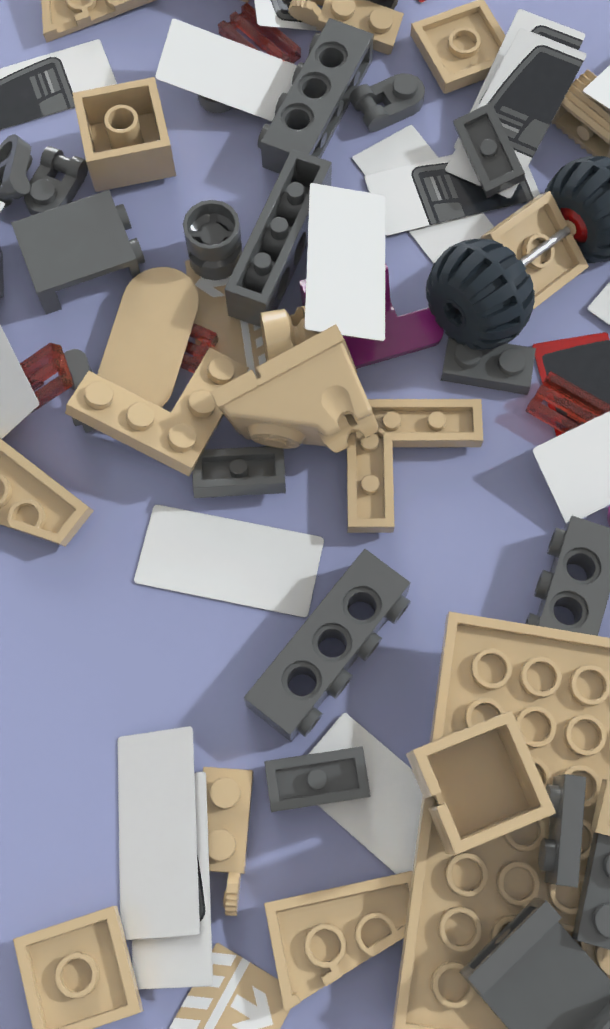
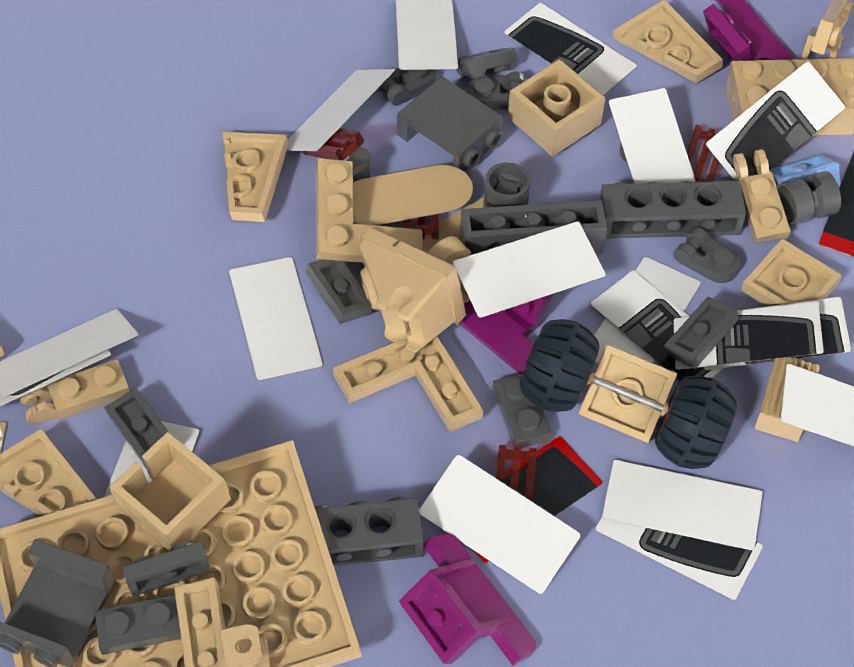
camera: 60 degrees right, 15 degrees down
dark grey brick [244,549,411,742] -> none

